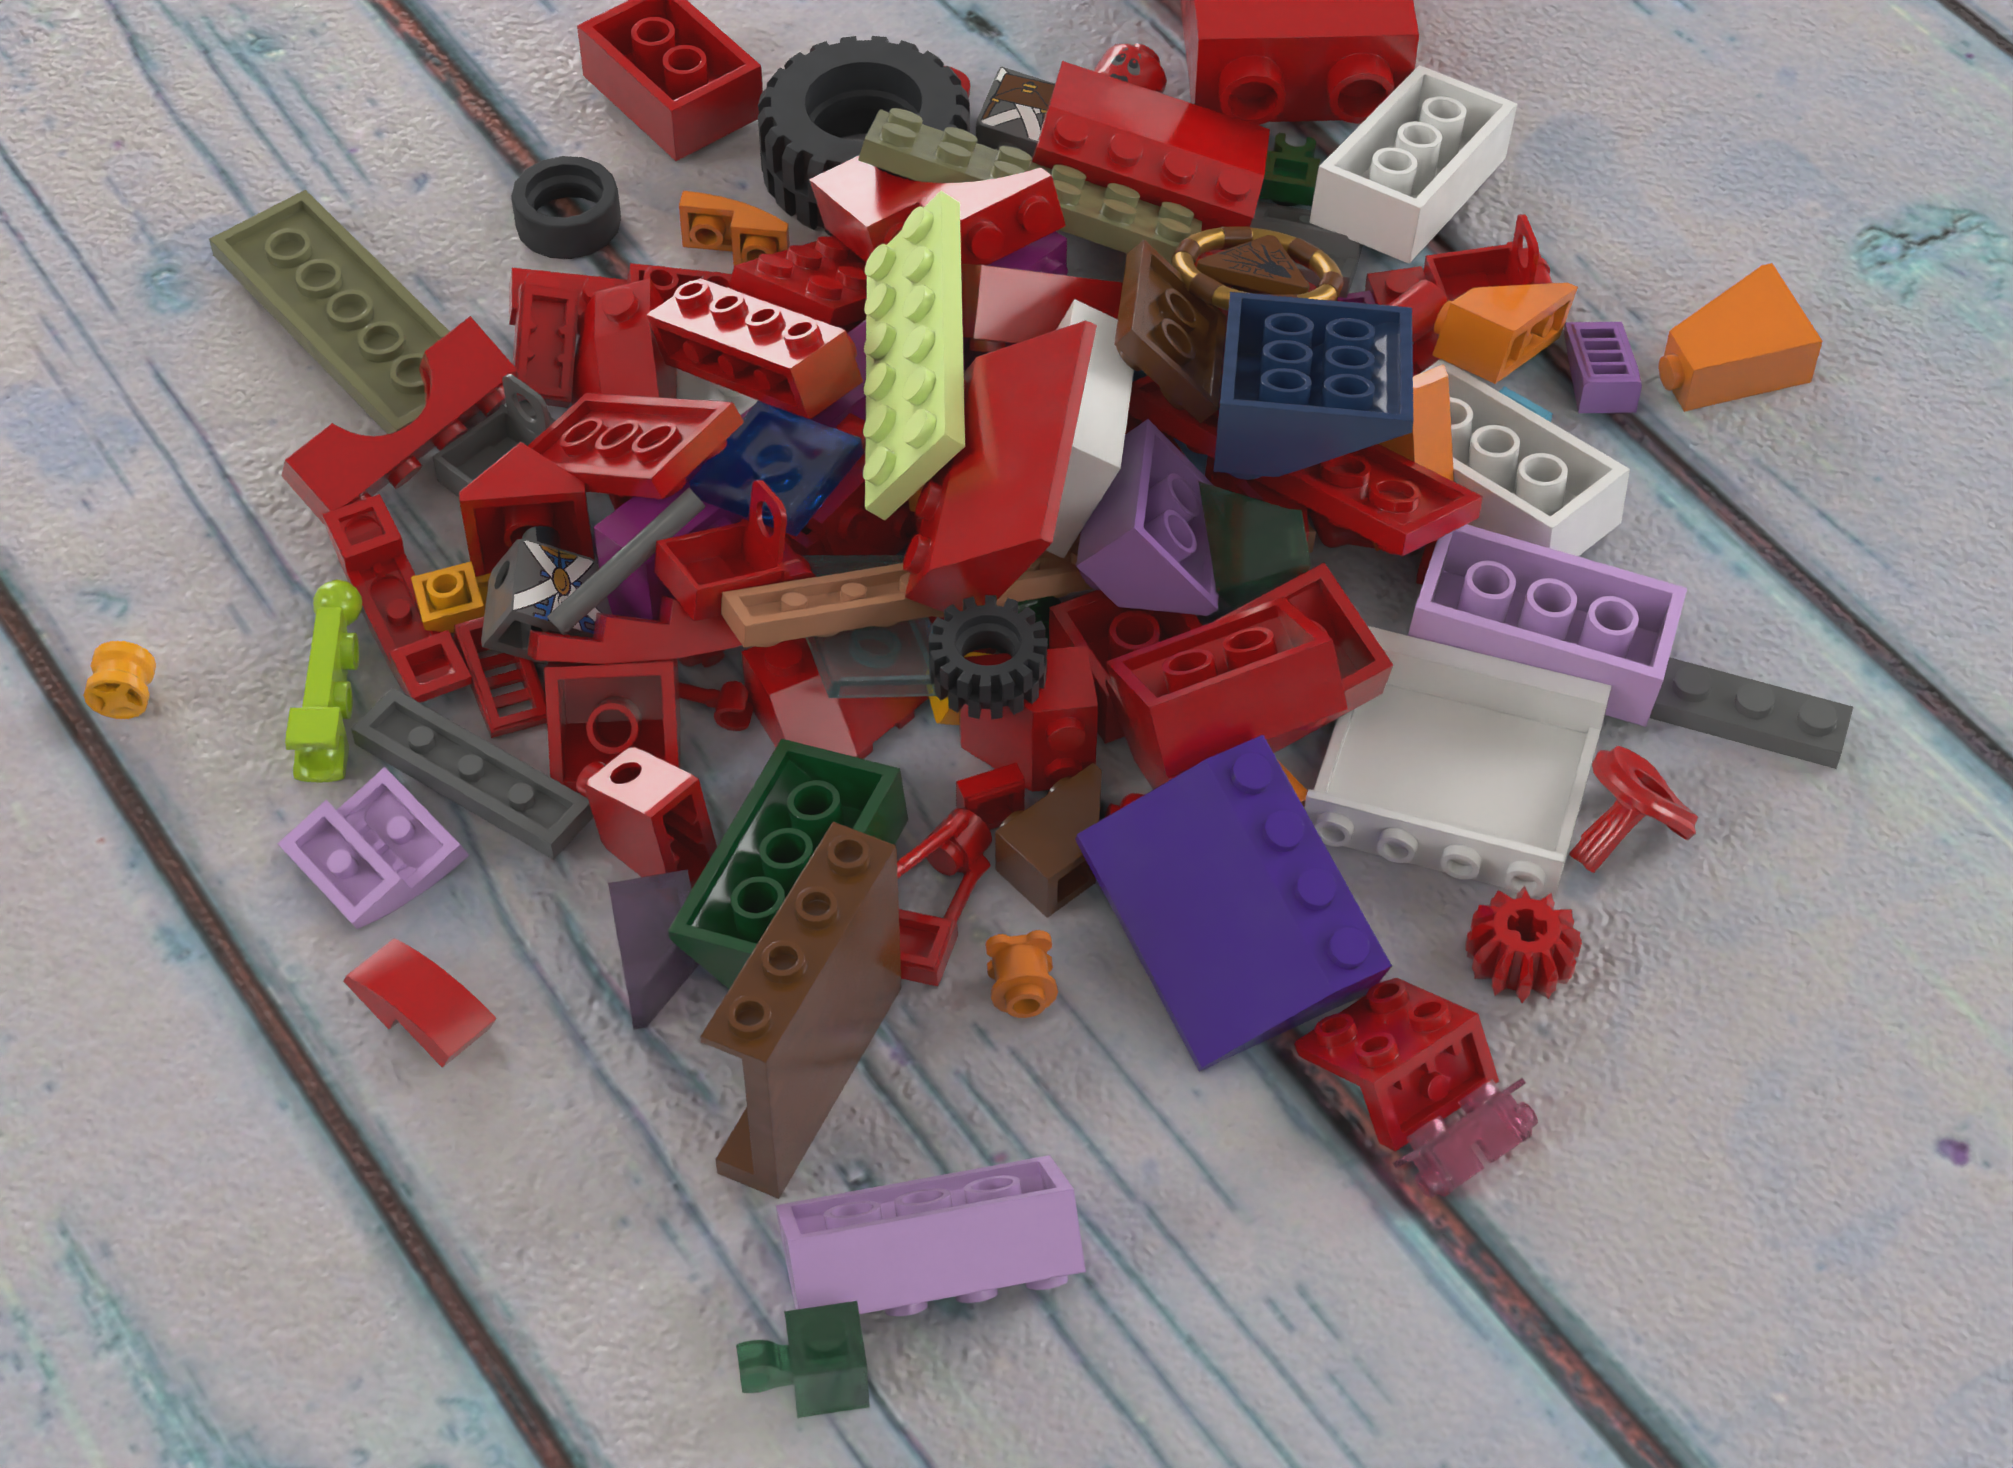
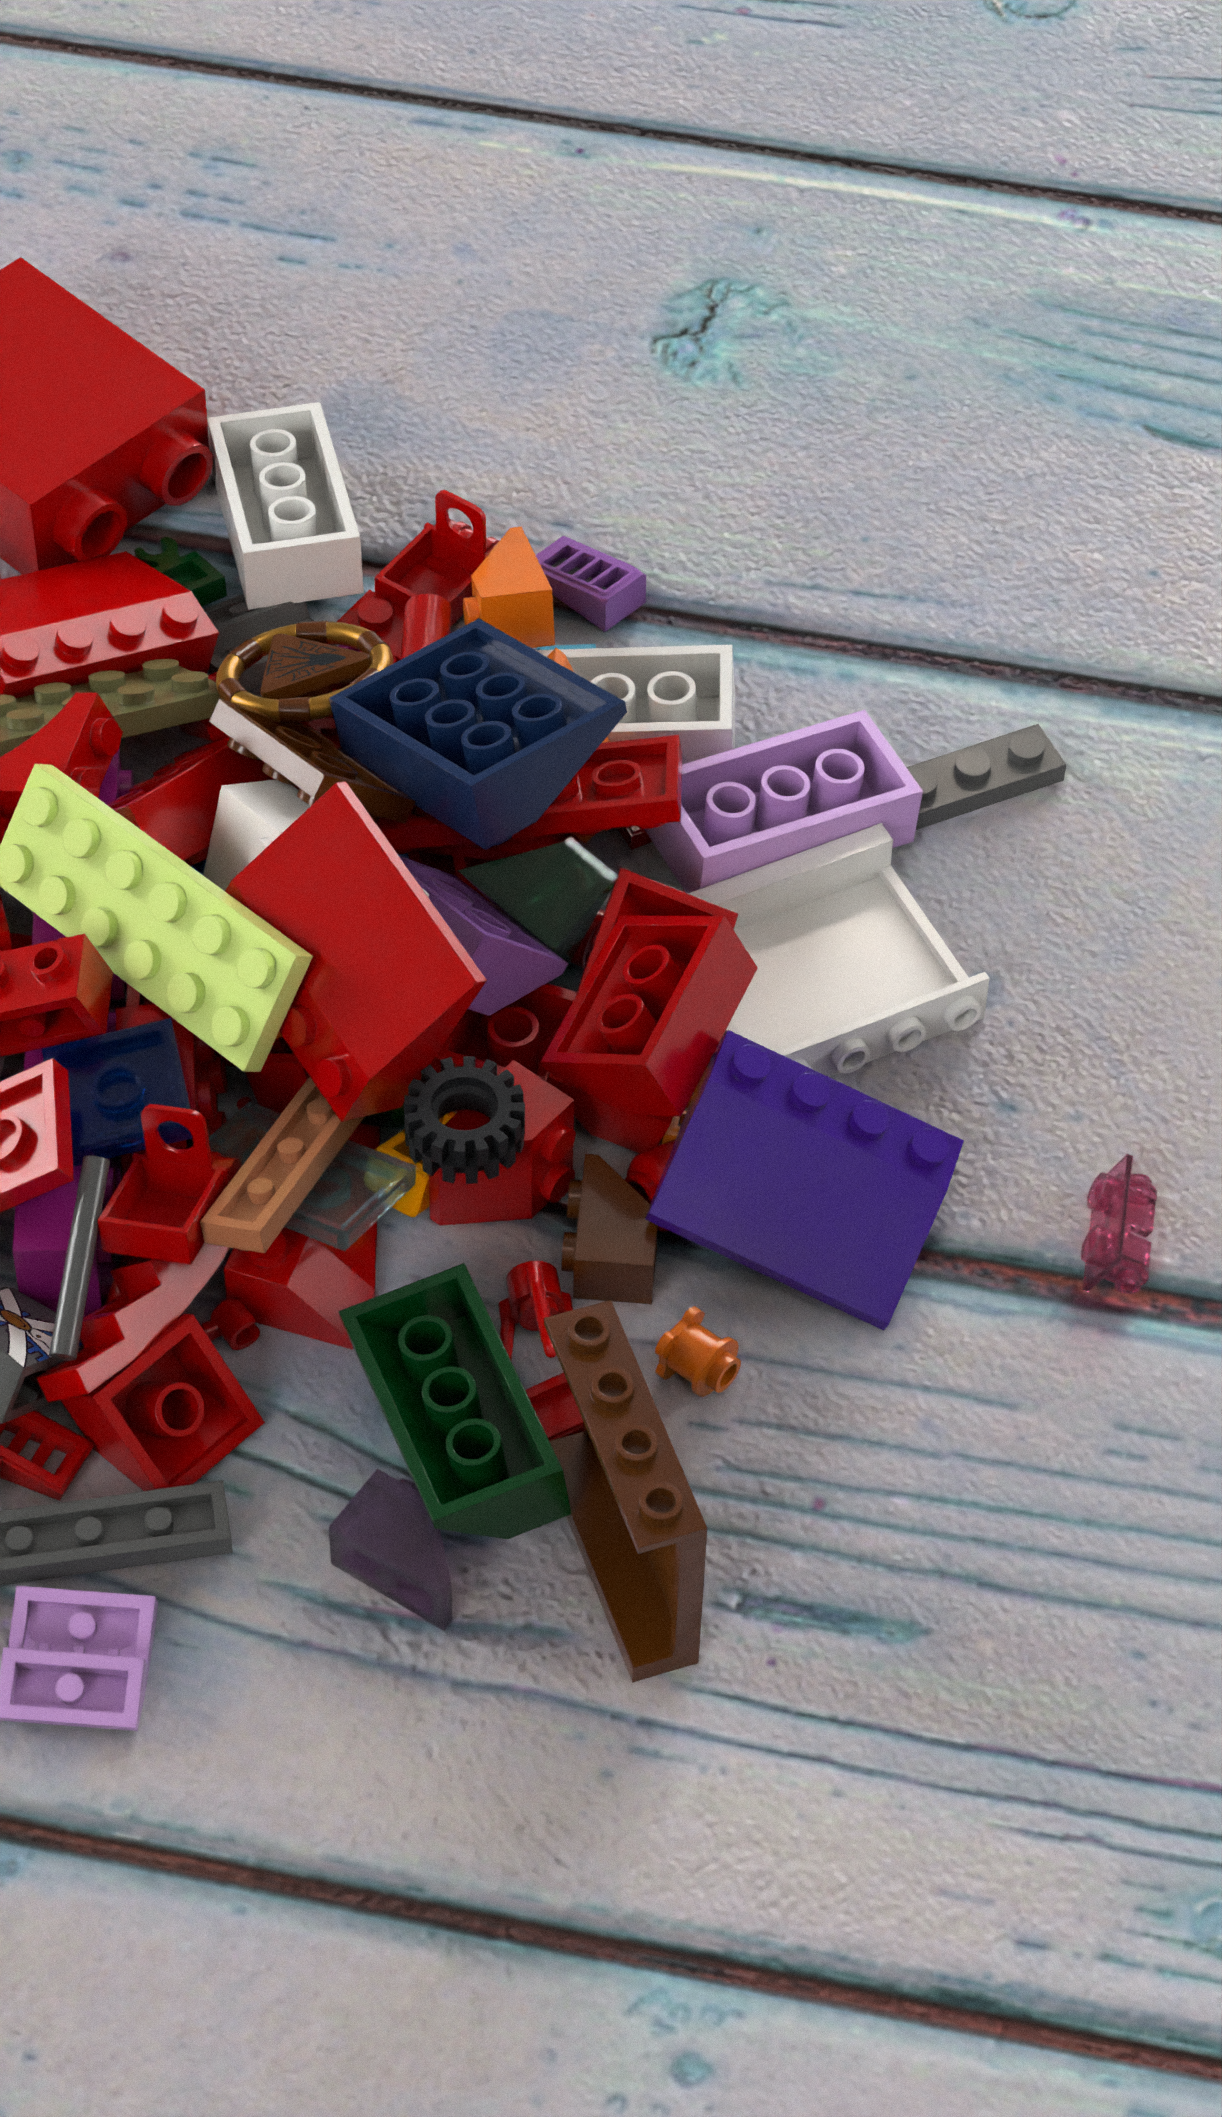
camera: 45 degrees left, 0 degrees up
red slope [343,938,497,1068] -> none
red torso [576,747,717,903] -> none
clear green brick [736,1301,870,1418] -> none
lavender slope [776,1155,1086,1330] -> none
red tile [956,762,1025,830] -> none
red bracket [1294,978,1499,1152] -> none
red gear [1465,885,1582,1003] -> none
red piece [1569,746,1699,873] -> none
orange slope [1658,263,1823,412] -> none

